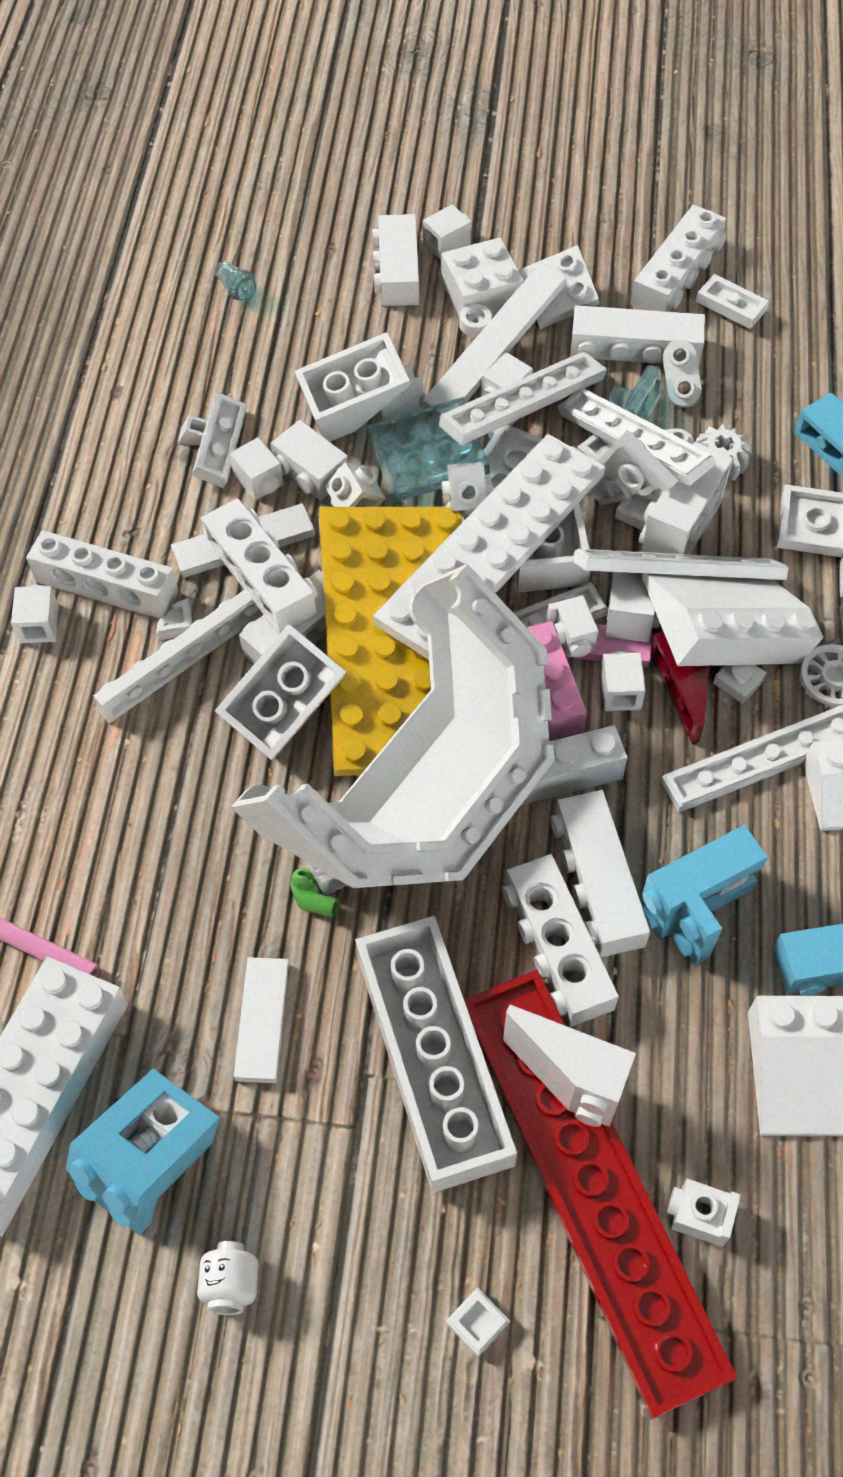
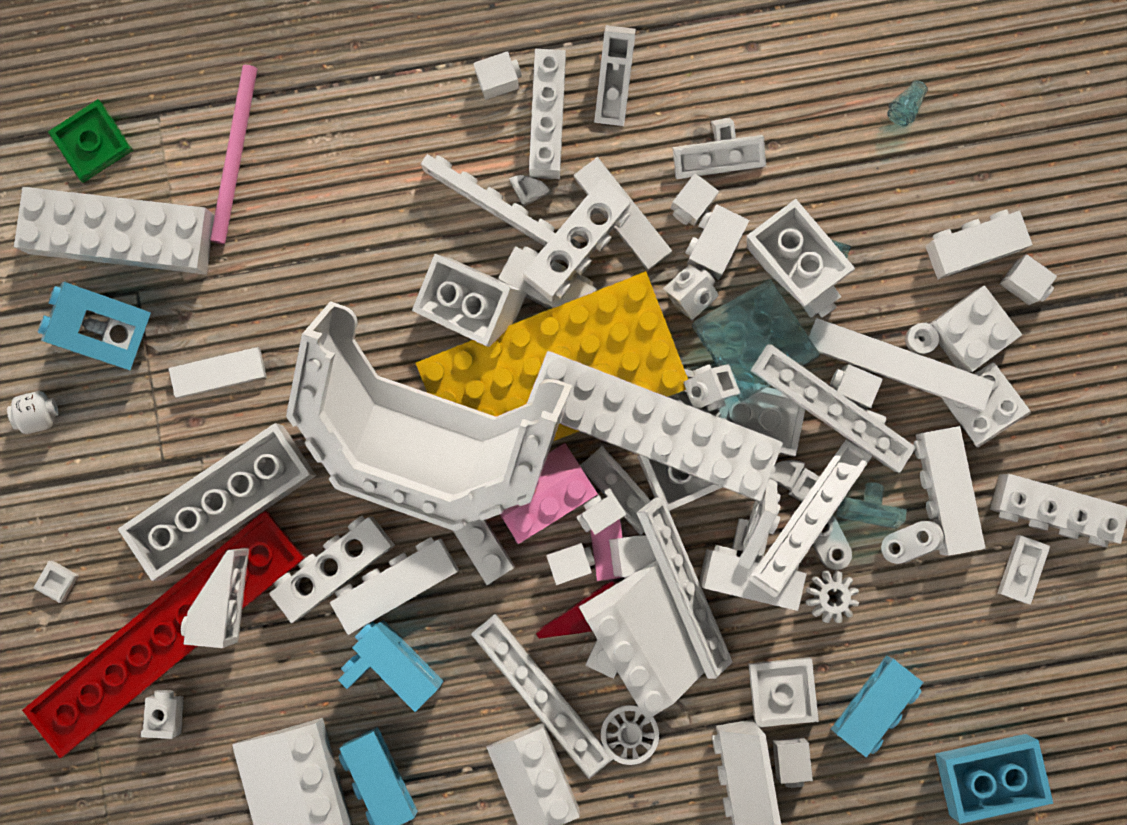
camera: 75 degrees right, 25 degrees up
none -> white slope [594,25,636,126]

